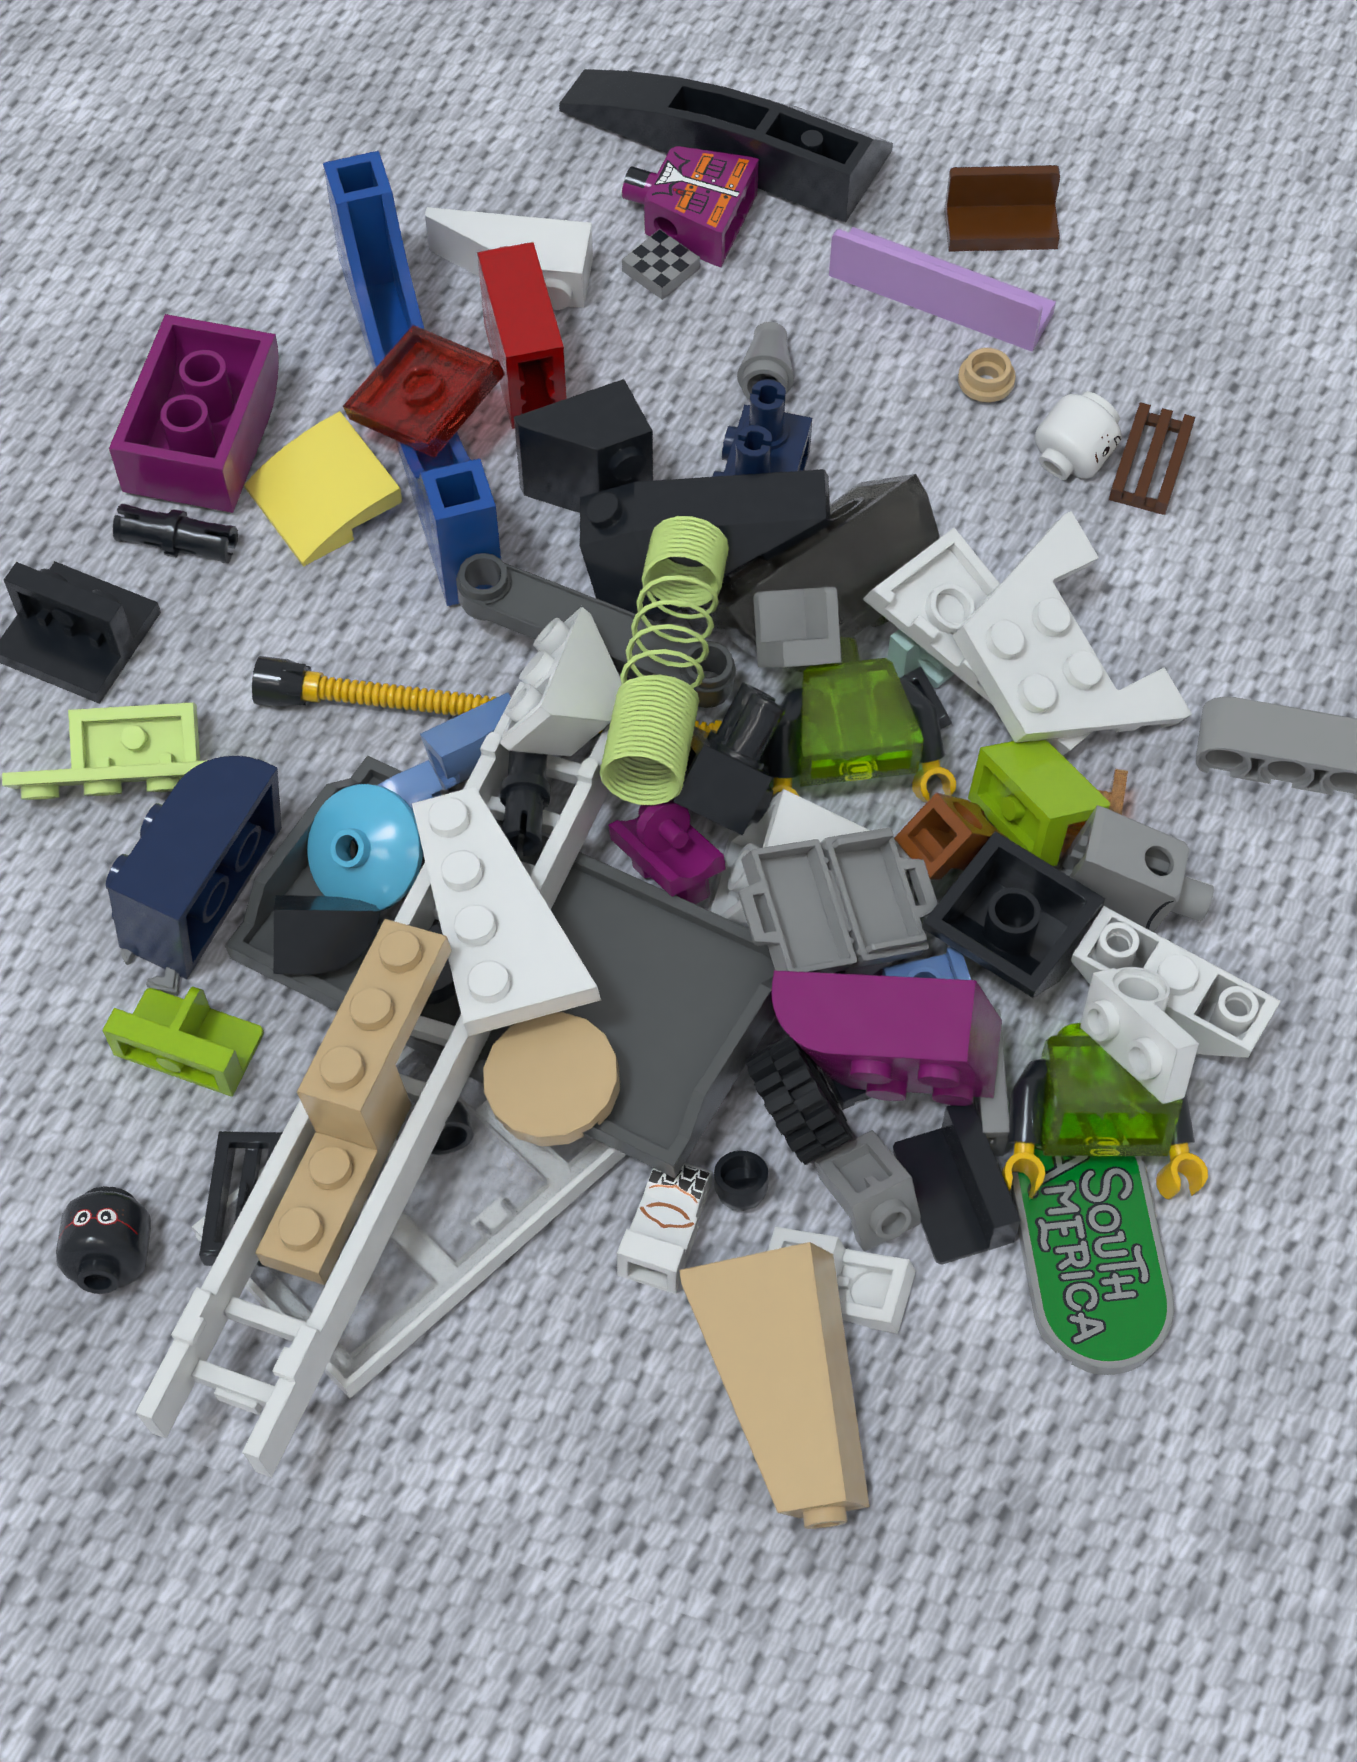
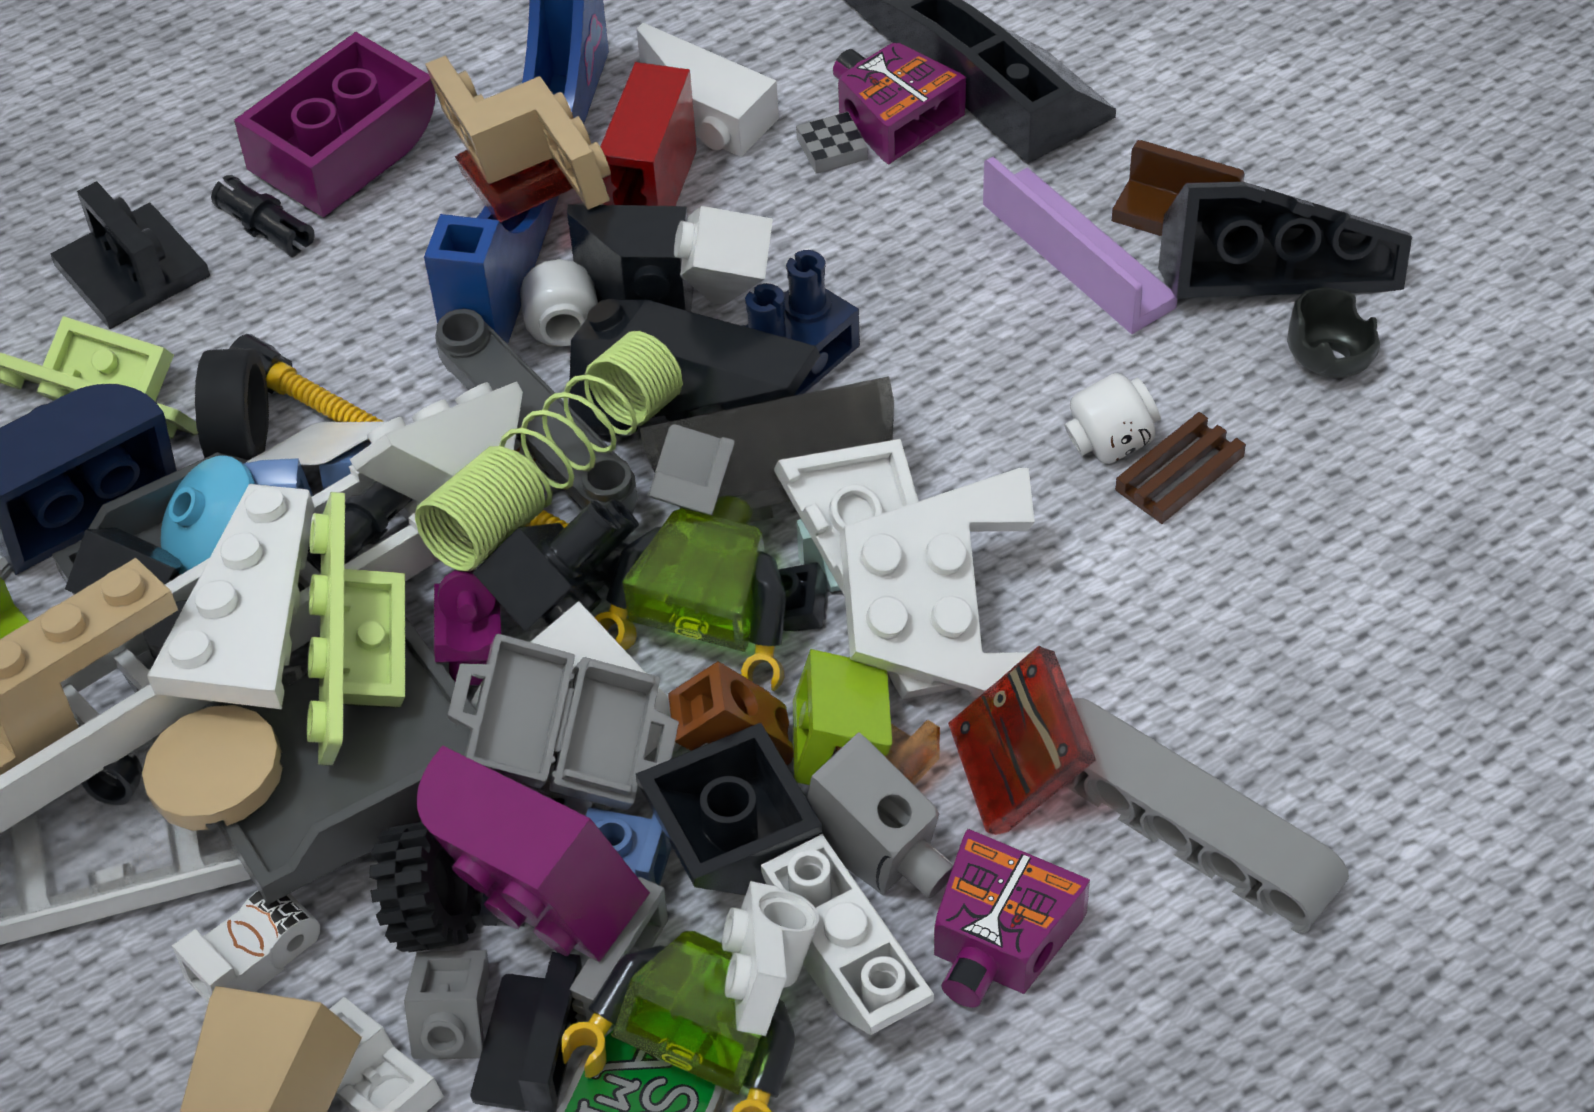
camera: 30 degrees right, 10 degrees down
light yellow slope [244,411,402,567] -> none
black hinge [714,1151,768,1211] -> none
light grey cone [737,322,794,400] -> none
tan plate [958,348,1016,402] -> none
none -> black tyre [195,348,269,460]
none -> white sticker [246,422,386,465]
none -> yellowish green bracket [307,492,405,765]
none -> tan bracket [425,55,611,210]
none -> white head [520,259,598,347]
none -> white slope [674,206,773,304]
none -> magenta torso [934,829,1090,1008]
none -> clear red tile [948,646,1096,835]
none -> black wedge [1158,182,1412,298]
none -> pearl dark grey hair [1287,287,1380,378]

